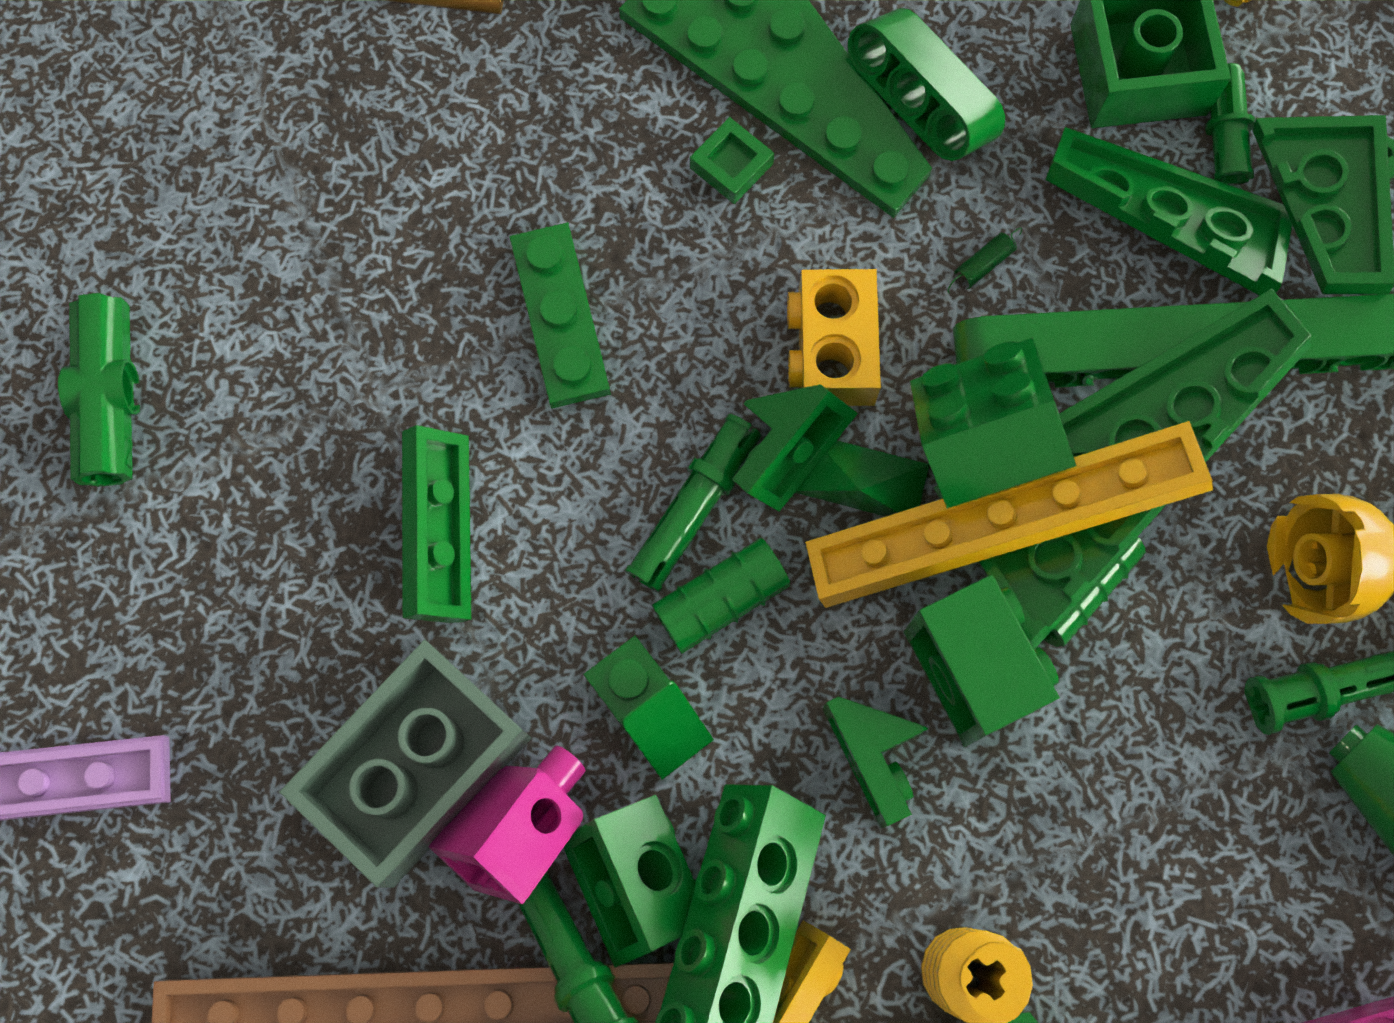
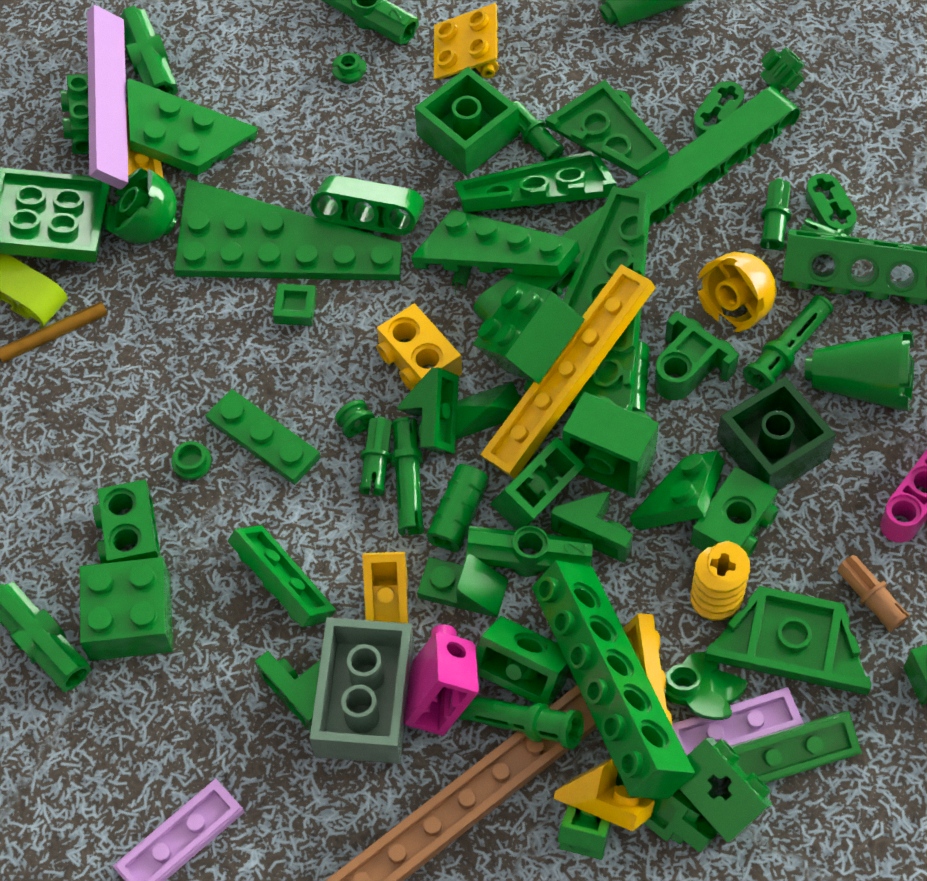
camera: 35 degrees left, 15 degrees down
none -> green brick [79,557,173,661]
none -> green brick [93,479,161,564]
none -> green plate [171,441,212,480]
none -> green slope [255,651,320,732]
none -> green bush [335,400,375,438]
none -> green axle [359,416,392,496]
none -> yellow slope [362,552,409,623]
none -> green wing [411,209,580,277]
none -> green piece [466,525,593,577]
none -> green brick [490,437,586,530]
none -> green wing [629,450,725,530]
none -> green pin [654,311,739,401]
none -> green brick [690,466,779,558]
none -> dark green brick [717,376,836,490]

